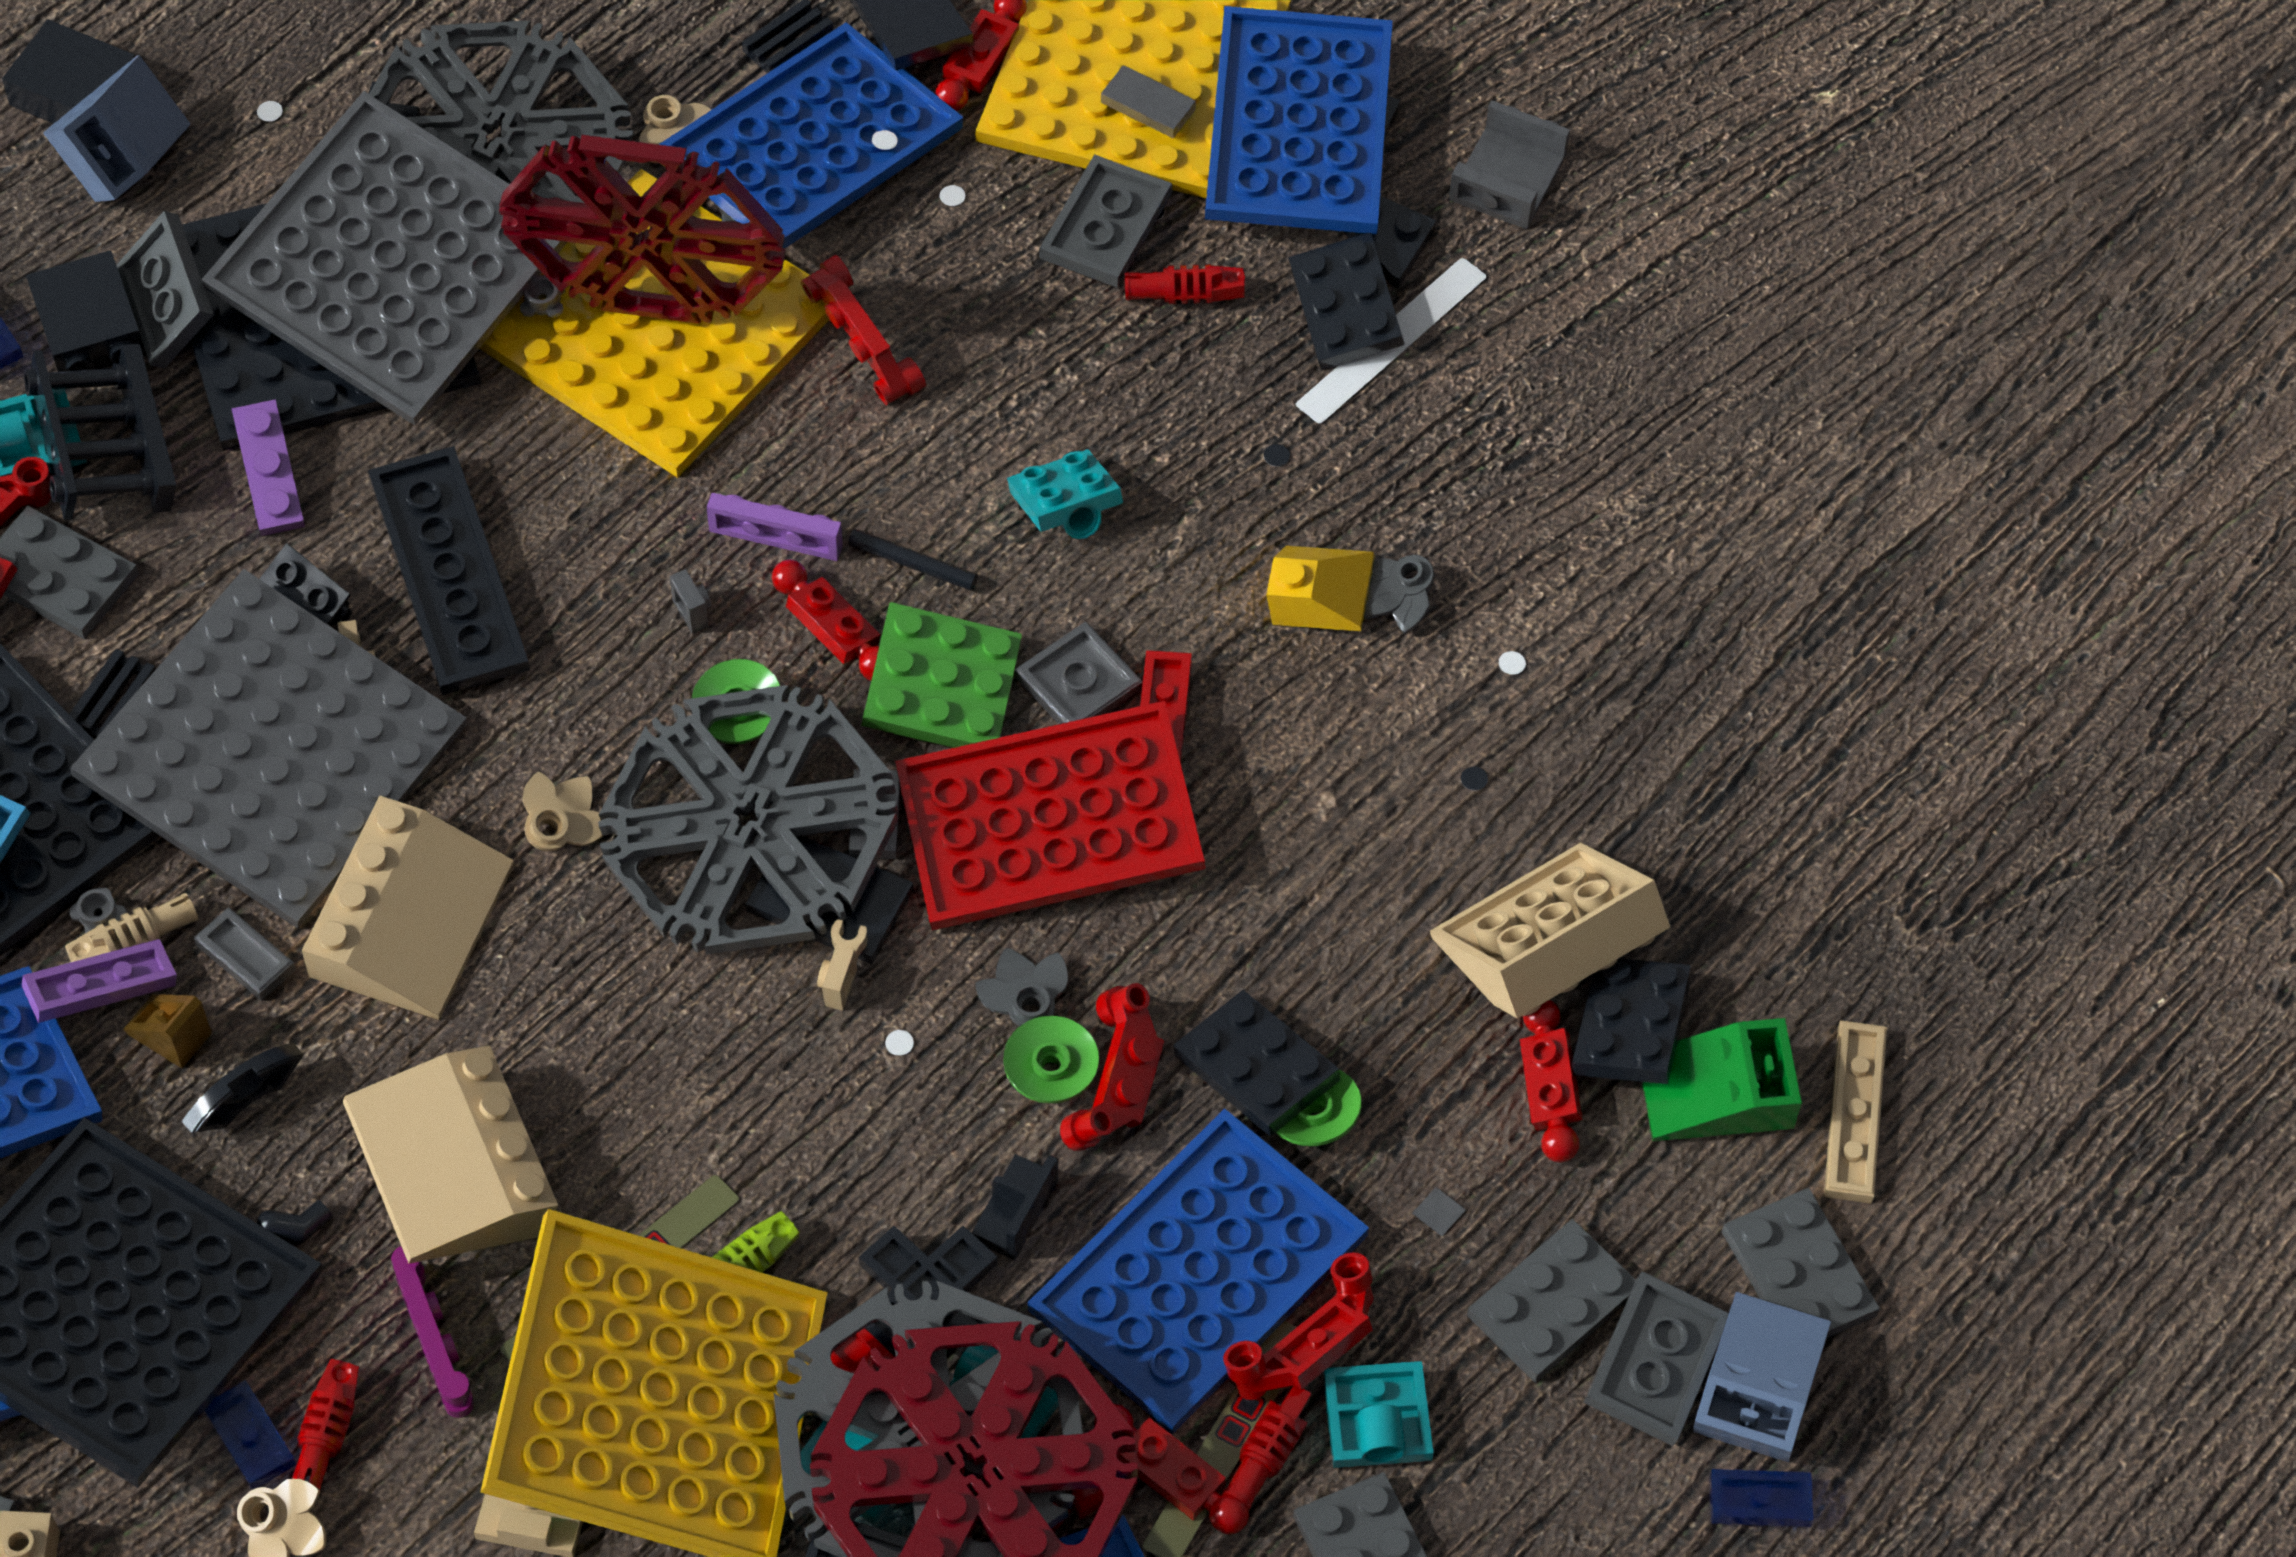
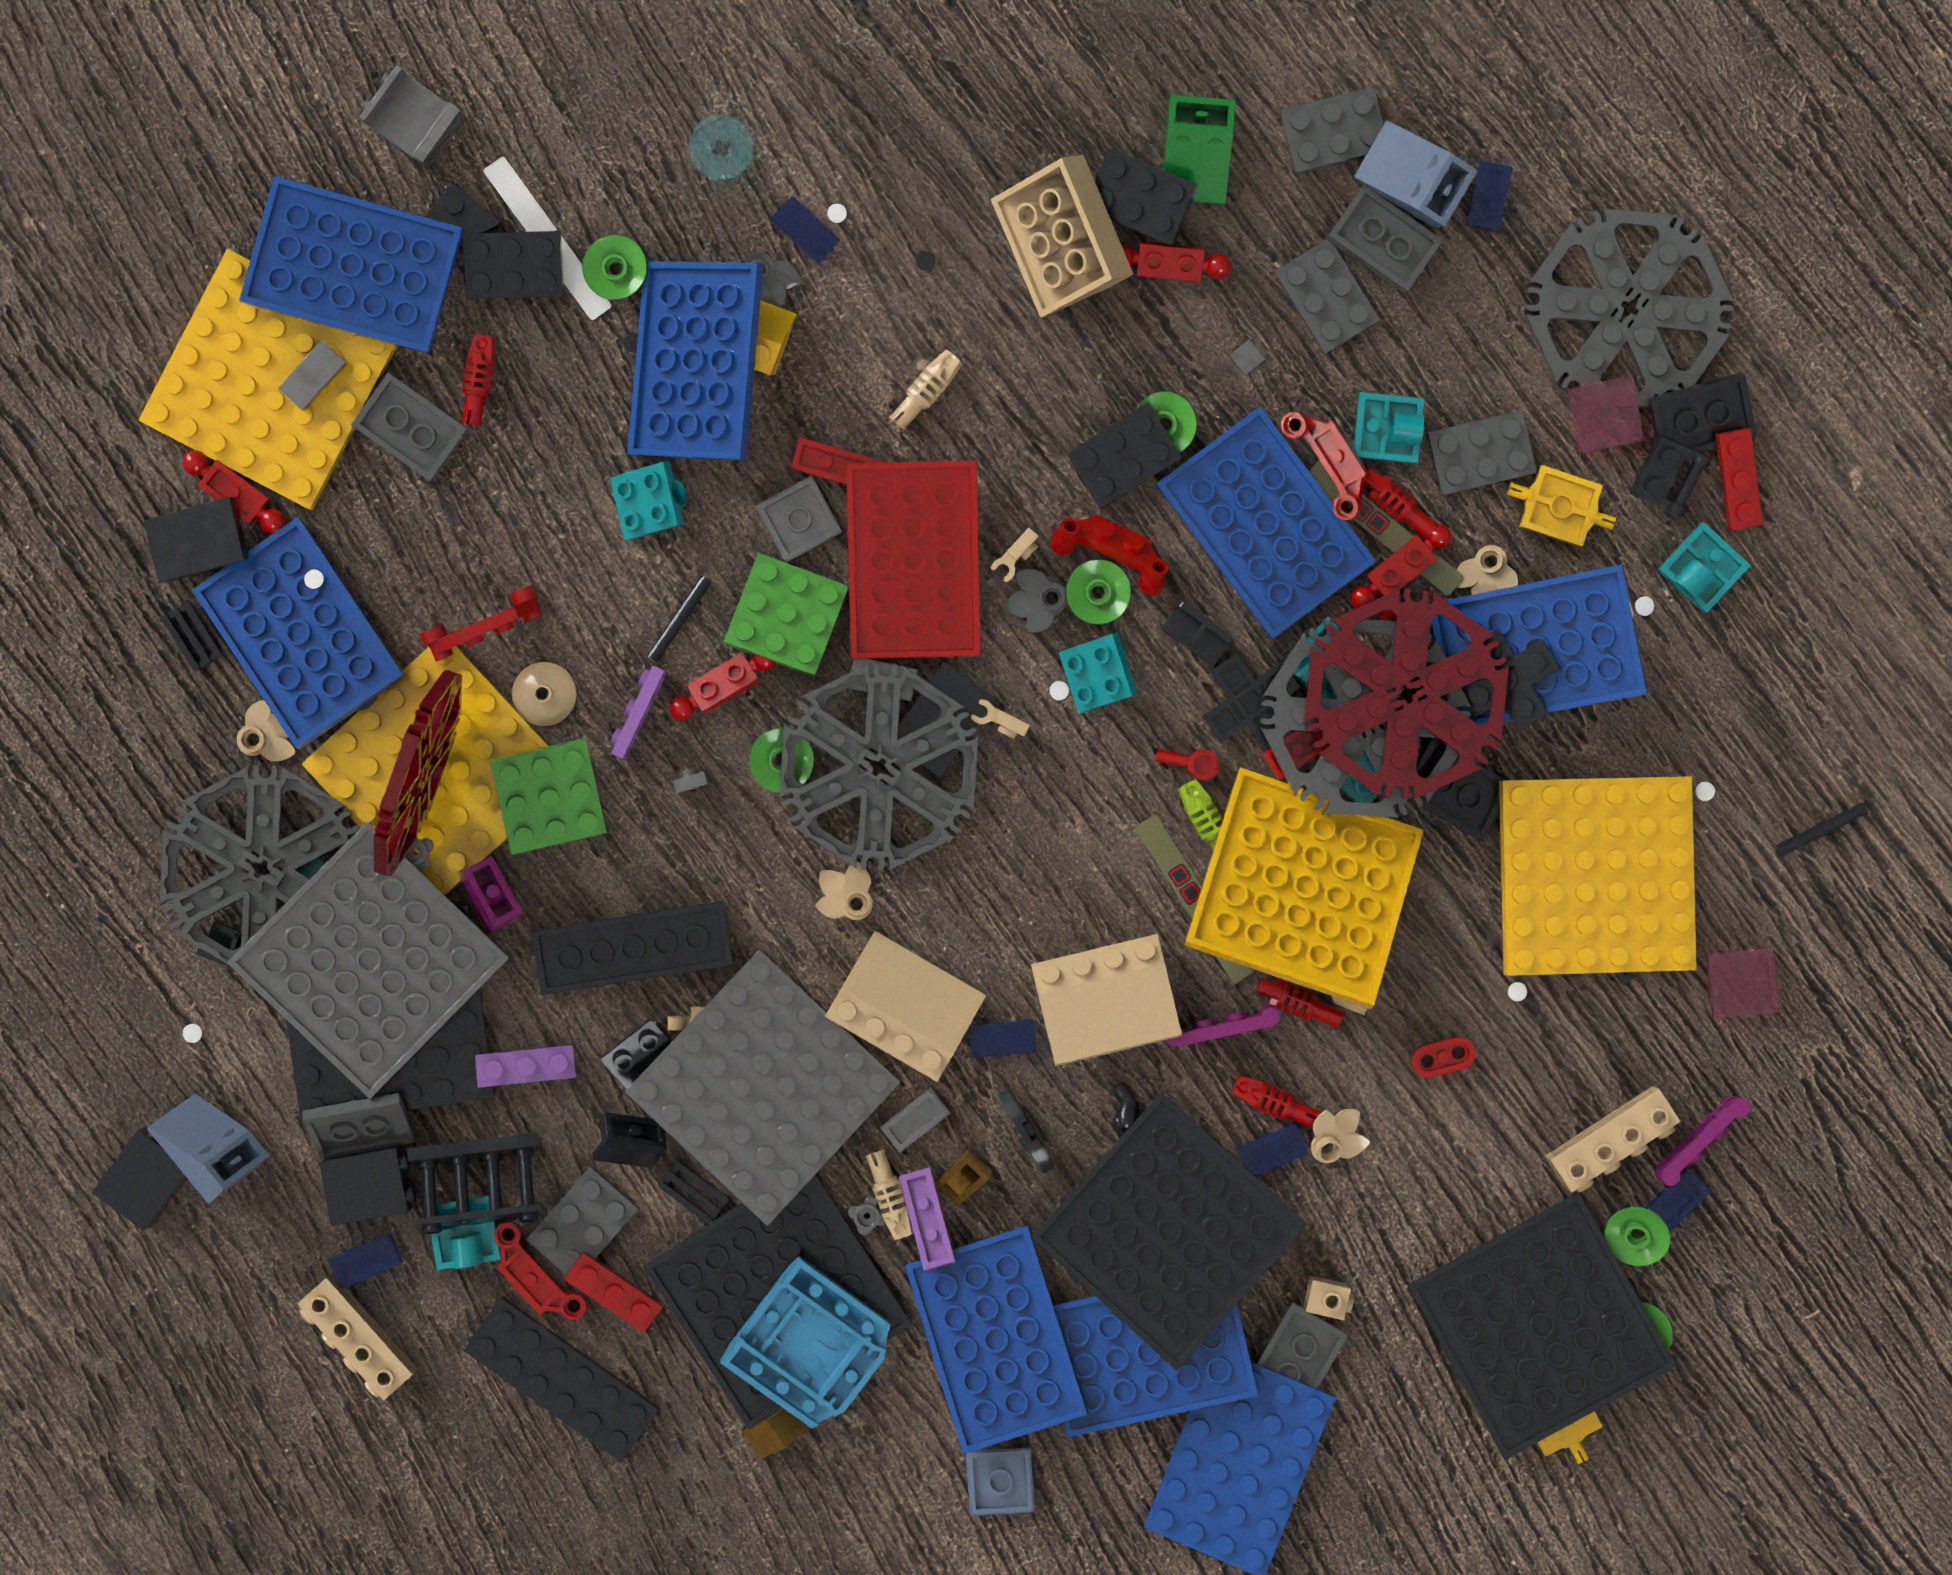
camera: 80 degrees left, 30 degrees up
white sticker [940,185,965,206] -> none
tan tile [1824,1020,1887,1204] -> none
none -> magenta brick [459,856,523,935]
none -> bright green plate [489,738,607,855]
none -> tan dish [512,662,577,726]
none -> bright green dish [582,235,647,300]
none -> black panel [592,1112,667,1168]
none -> blue plate [627,262,764,461]
none -> clear light blue plate [689,115,754,182]
none -> clear blue plate [771,196,840,265]
none -> tan hinge [889,349,962,431]
none -> clear blue plate [969,1019,1036,1058]
none -> tan plate [991,528,1038,583]
none -> teal plate [1059,632,1138,714]
none -> red plate [1155,748,1220,781]
none -> red hinge [1256,978,1345,1029]

